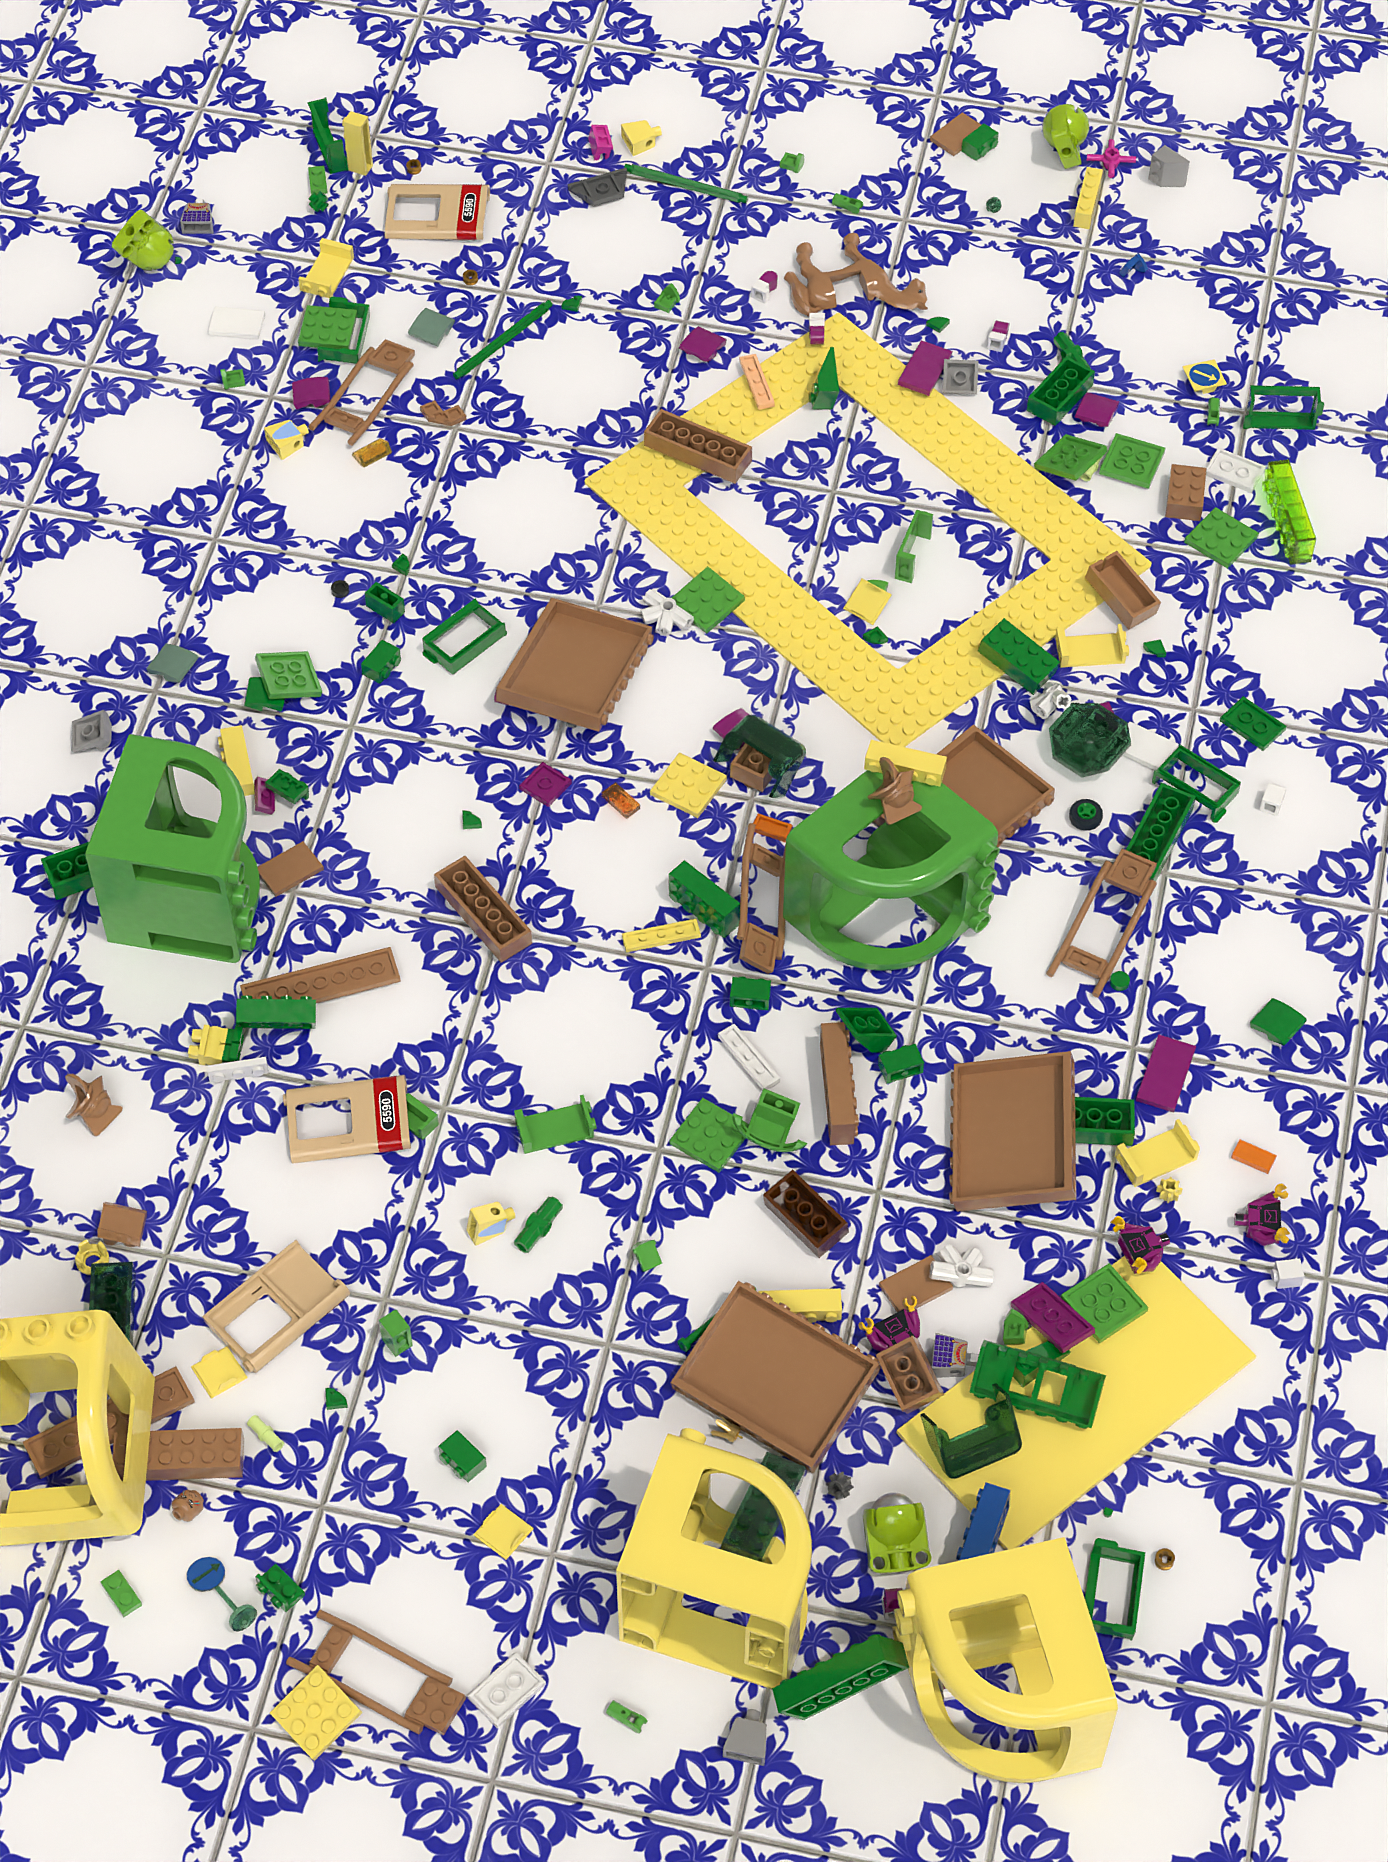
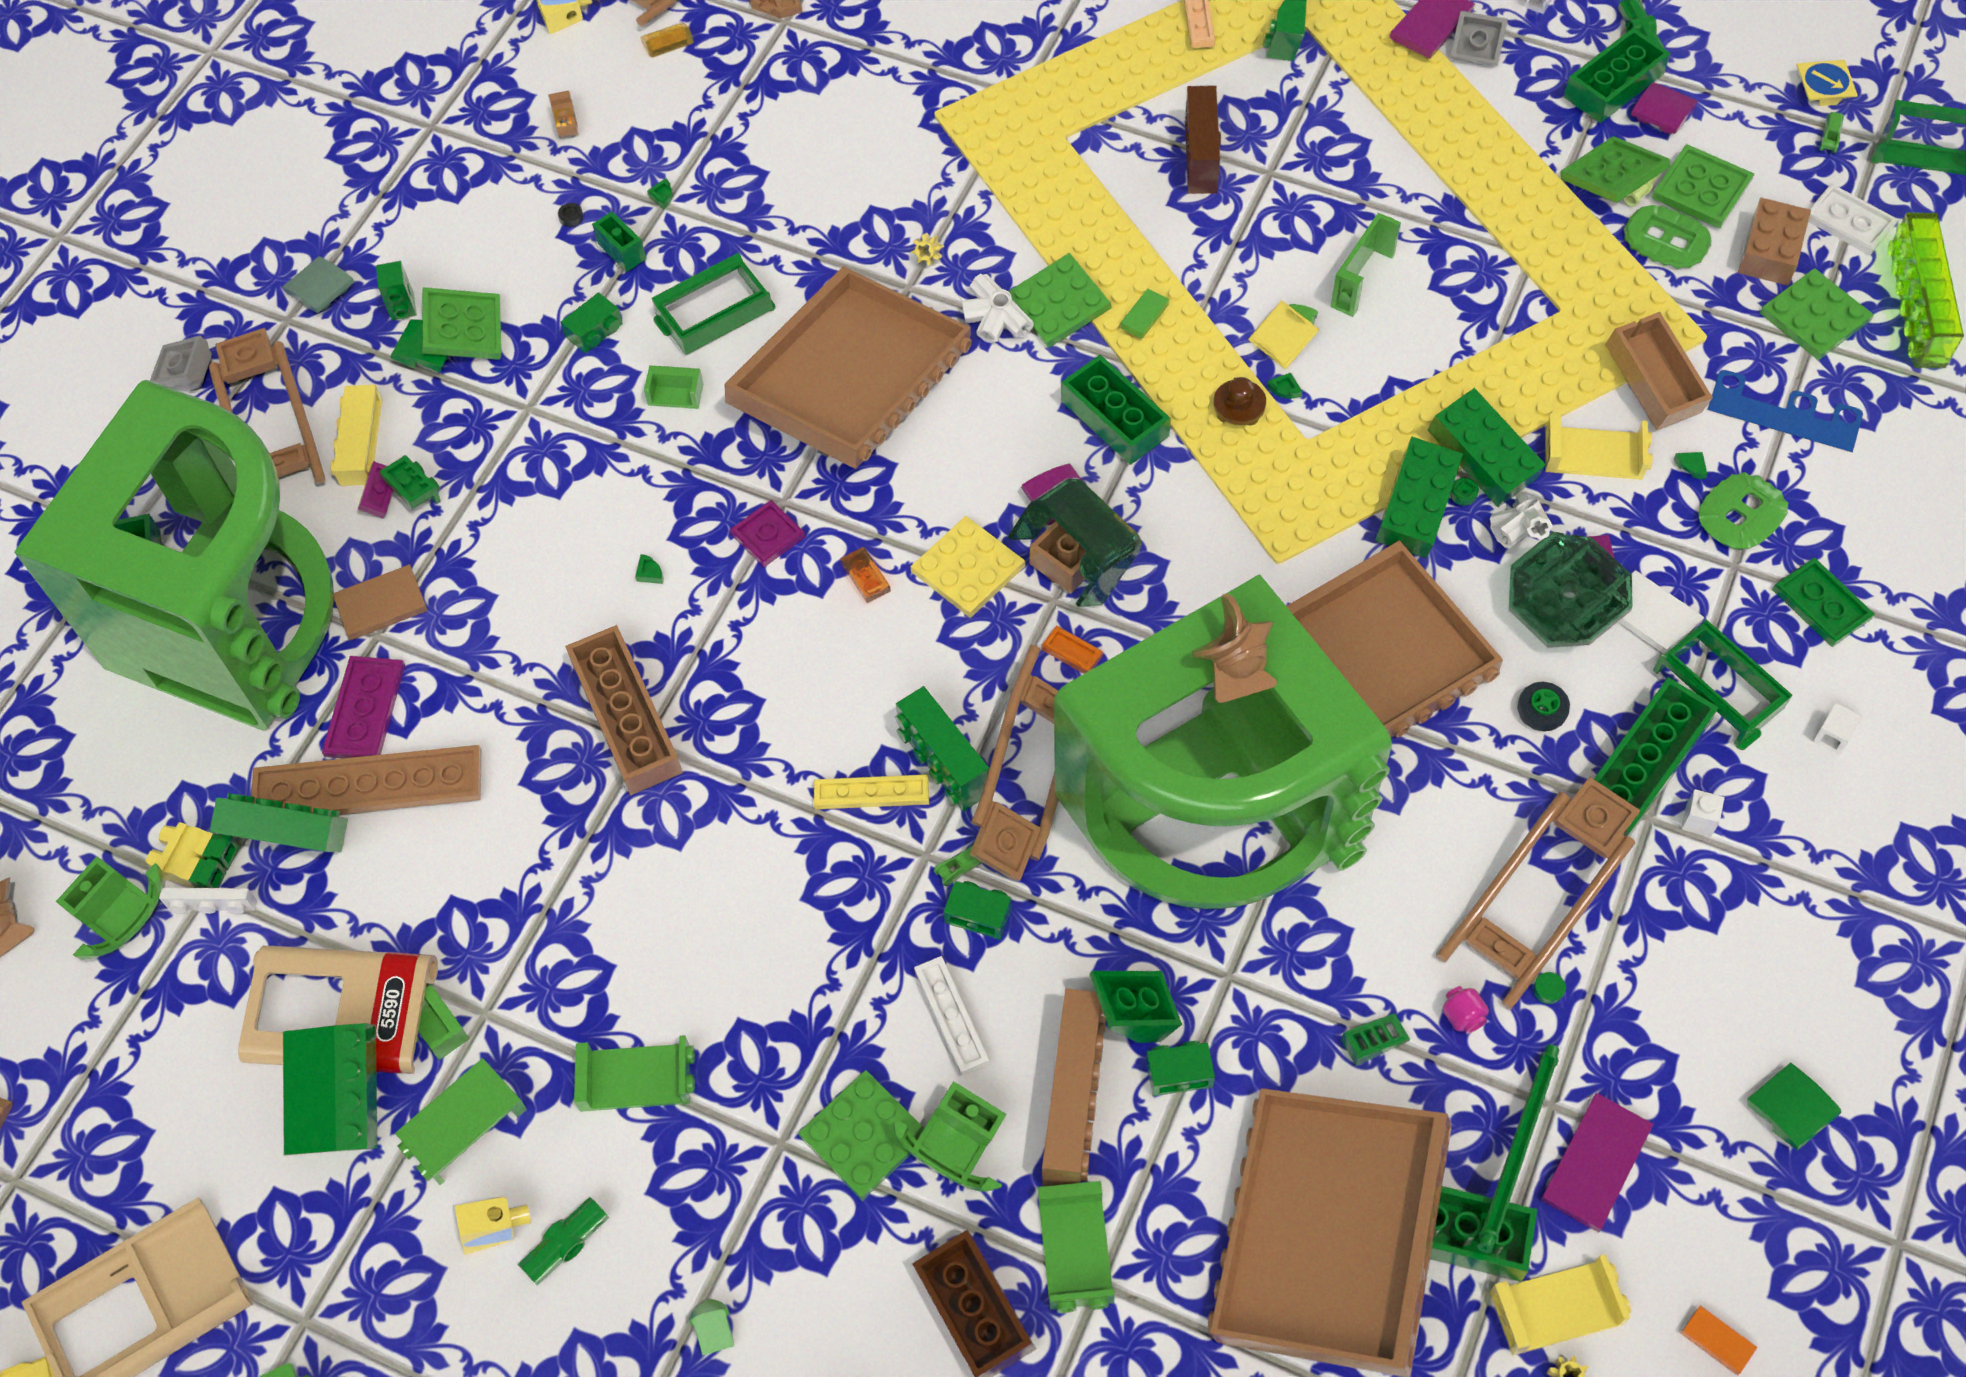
camera: 15 degrees right, 5 degrees up
medium nougat brick [644,409,752,484] -> none
light yellow brick [864,740,947,787] -> none
none -> bright green piece [55,856,163,960]
none -> medium nougat plate [209,328,325,483]
none -> green slope [283,1023,378,1155]
none -> magenta tile [322,656,405,759]
none -> green brick [376,260,417,320]
none -> bright green panel [395,1058,527,1185]
none -> medium nougat leg [548,90,578,138]
none -> bright green panel [644,365,704,409]
none -> light yellow gear [912,233,944,266]
none -> bright green bar [934,844,983,886]
none -> bright green panel [1038,1181,1115,1313]
none -> green brick [1061,354,1171,465]
none -> bright green tile [1121,288,1169,339]
none -> reddish brown brick [1185,86,1221,194]
none -> reddish brown plate [1214,377,1266,426]
none -> green slope [1341,1013,1410,1066]
none -> green brick [1375,436,1463,558]
none -> dark pink head [1442,986,1489,1034]
none -> green tile [1450,478,1479,506]
none -> green piece [1478,1044,1559,1253]
none -> bright green piece [1624,205,1711,269]
none -> white brick [1681,789,1724,838]
none -> bright green piece [1699,472,1788,549]
none -> blue piece [1707,370,1863,453]

